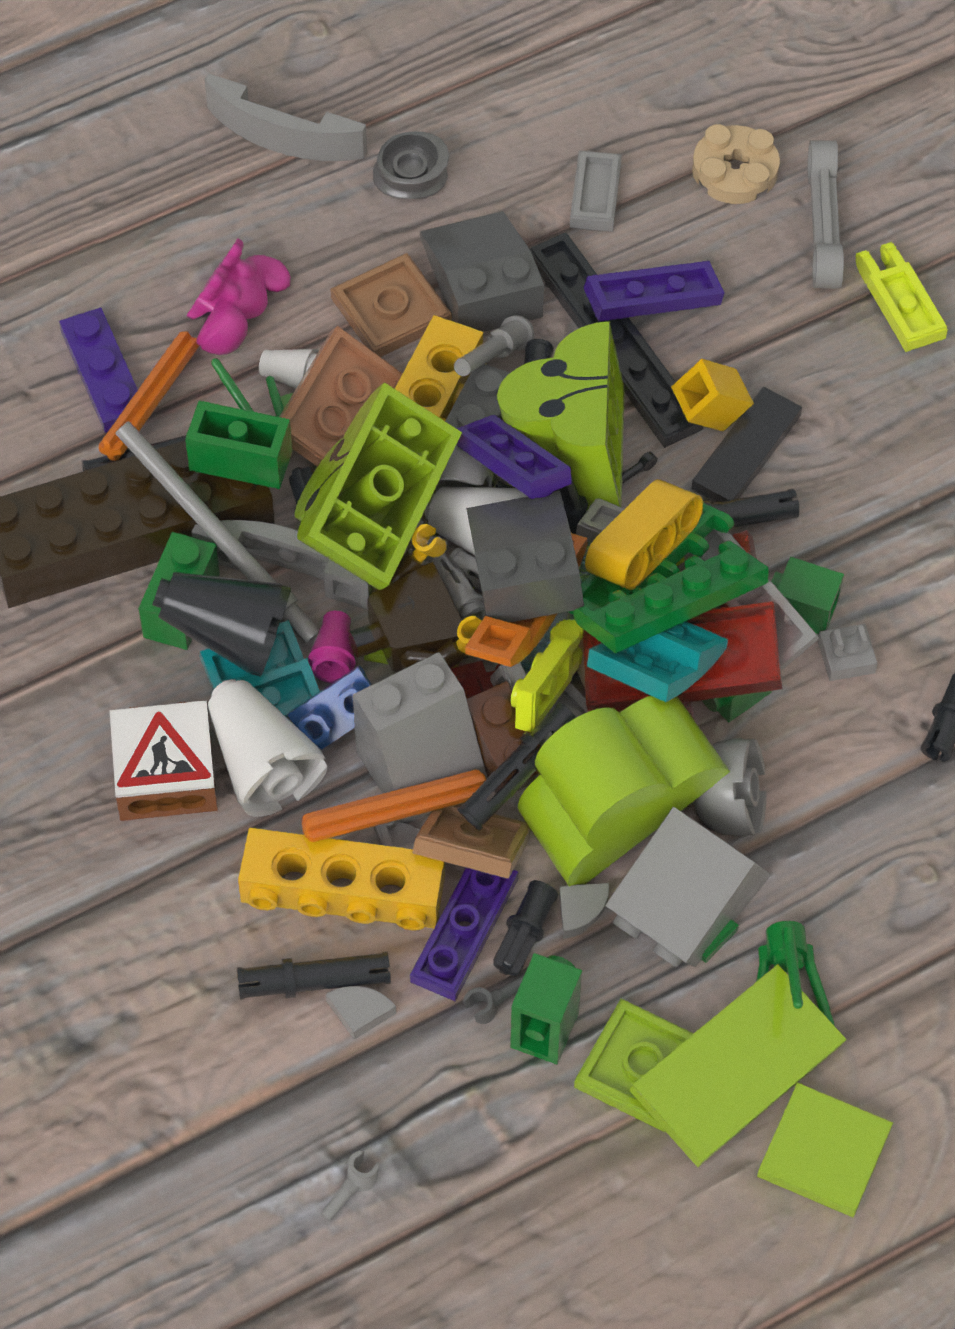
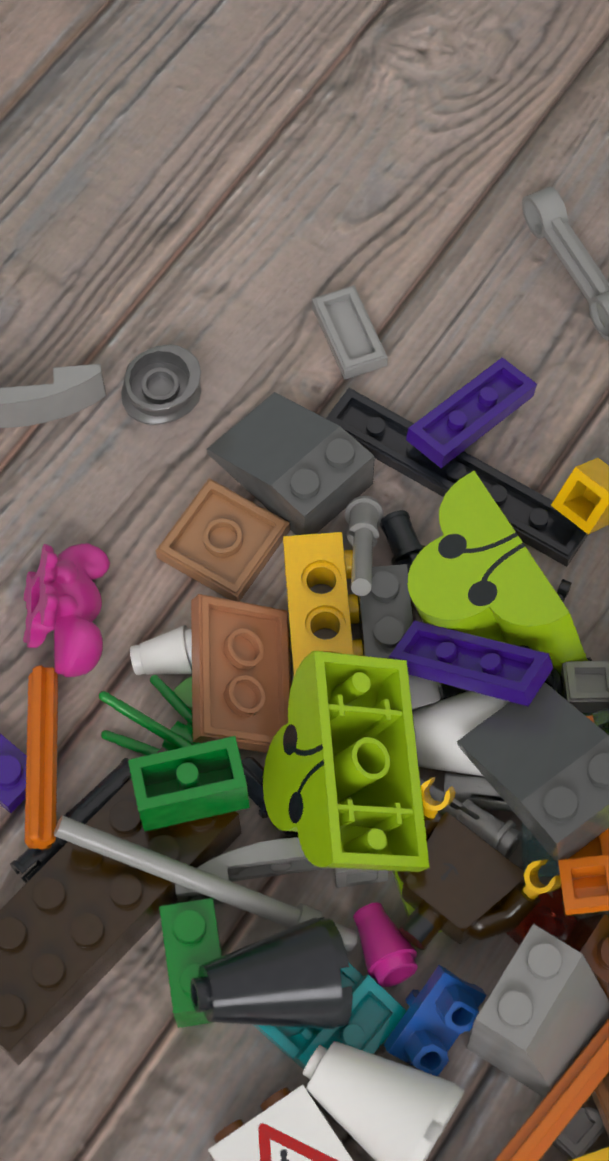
camera: 25 degrees left, 5 degrees up
tan plate [692,124,780,204] -> none

